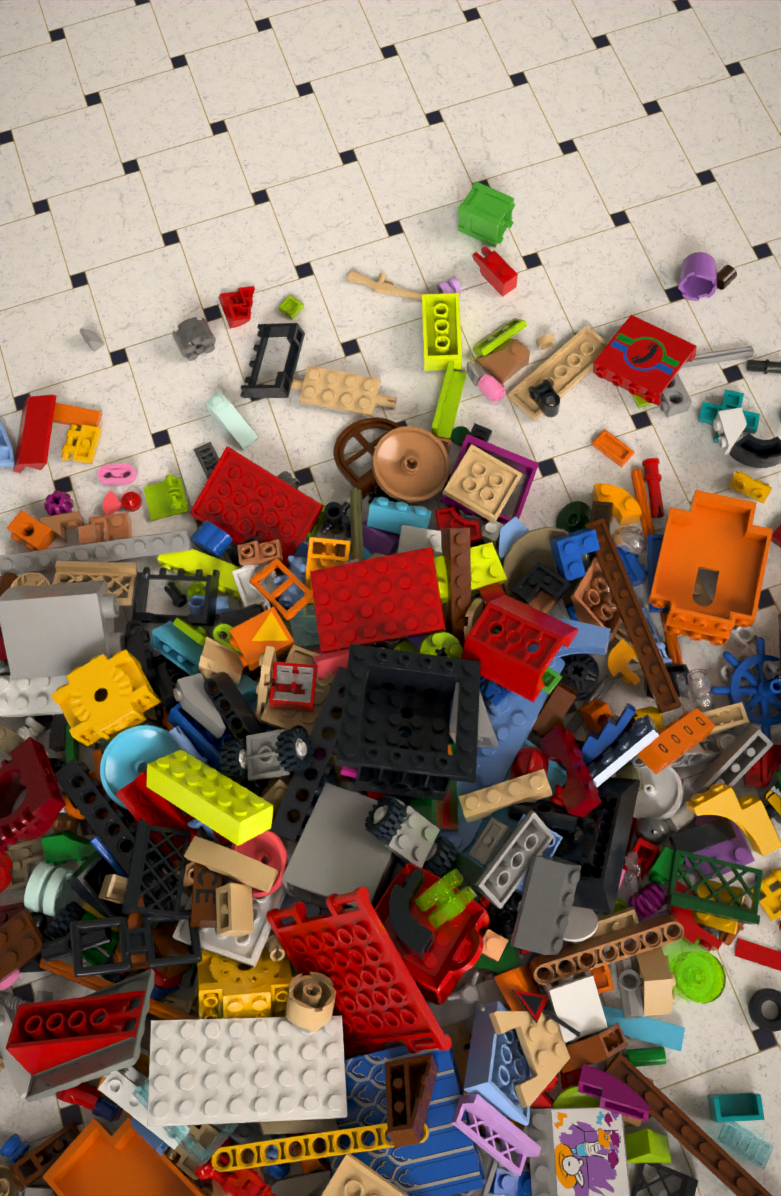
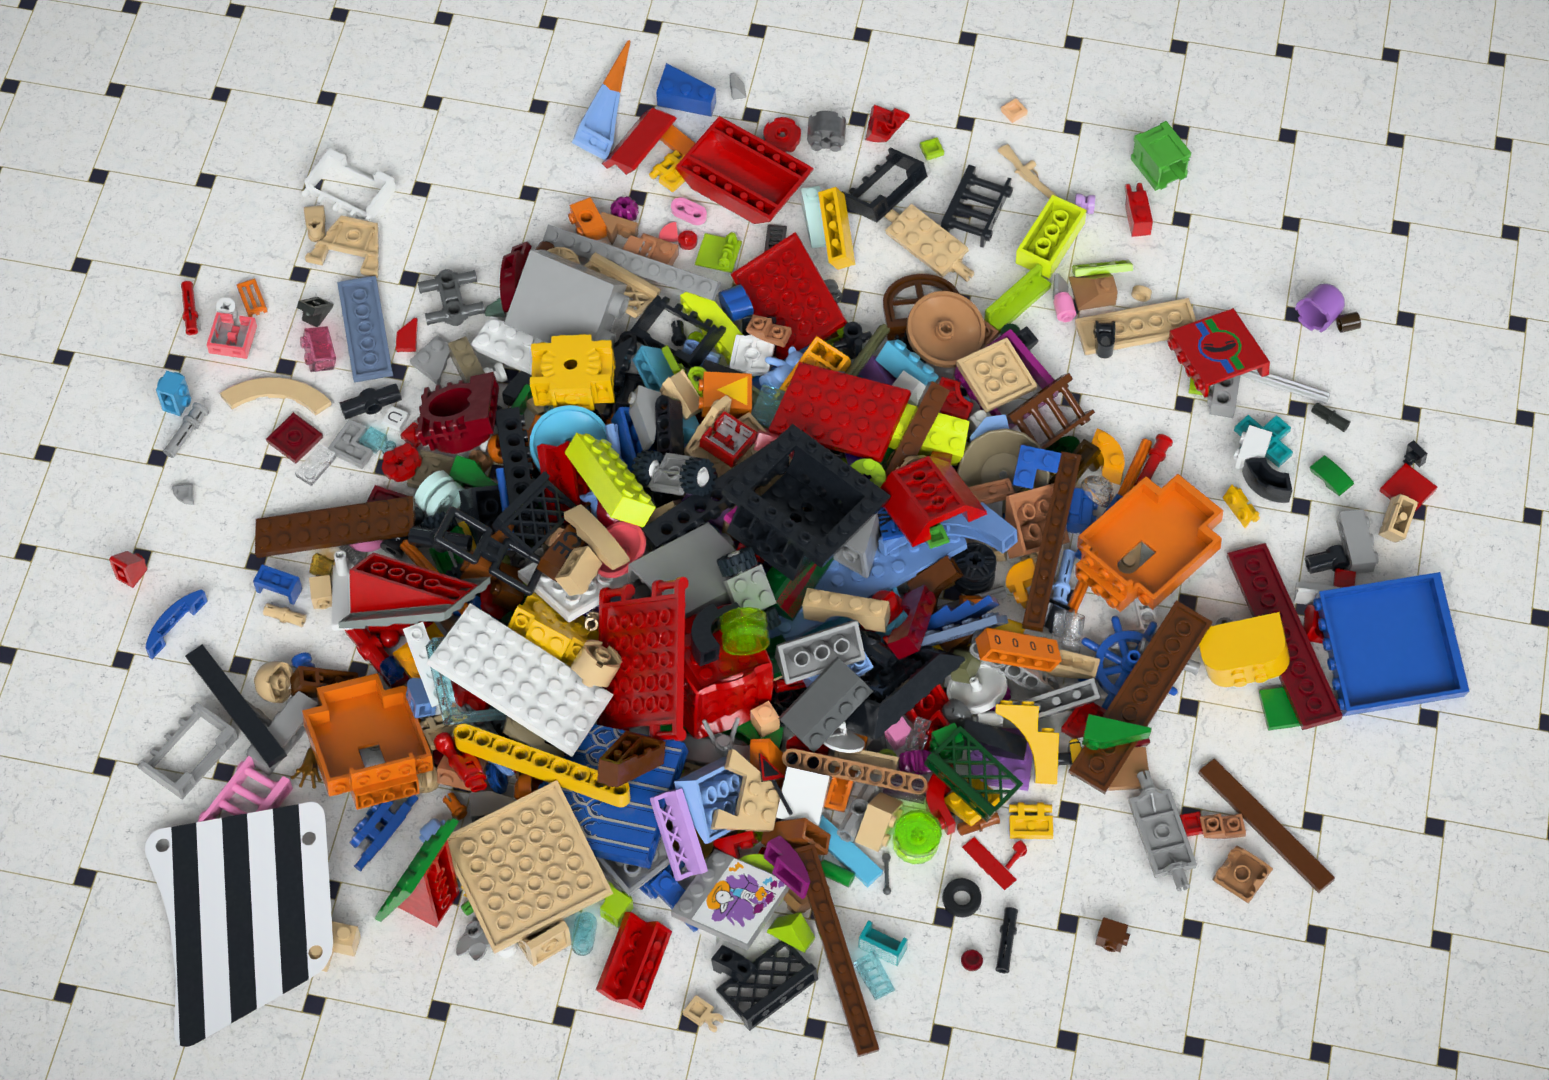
camera: 25 degrees right, 10 degrees down
tan brick [98,874,127,904] -> none
orange window [249,558,314,620] -> none
black plate [512,561,571,605] -> none
orange tile [592,429,635,468] -> none
none -> blue wedge [656,63,716,117]
none -> red slope [675,116,814,224]
none -> red plate [763,117,801,152]
none -> yellow brick [818,187,856,270]
none -> dark grey hinge [882,853,891,895]
none -> black fence [941,165,1013,248]
none -> light nougat tile [1001,98,1028,123]
none -> reddish brown fence [1006,373,1095,450]

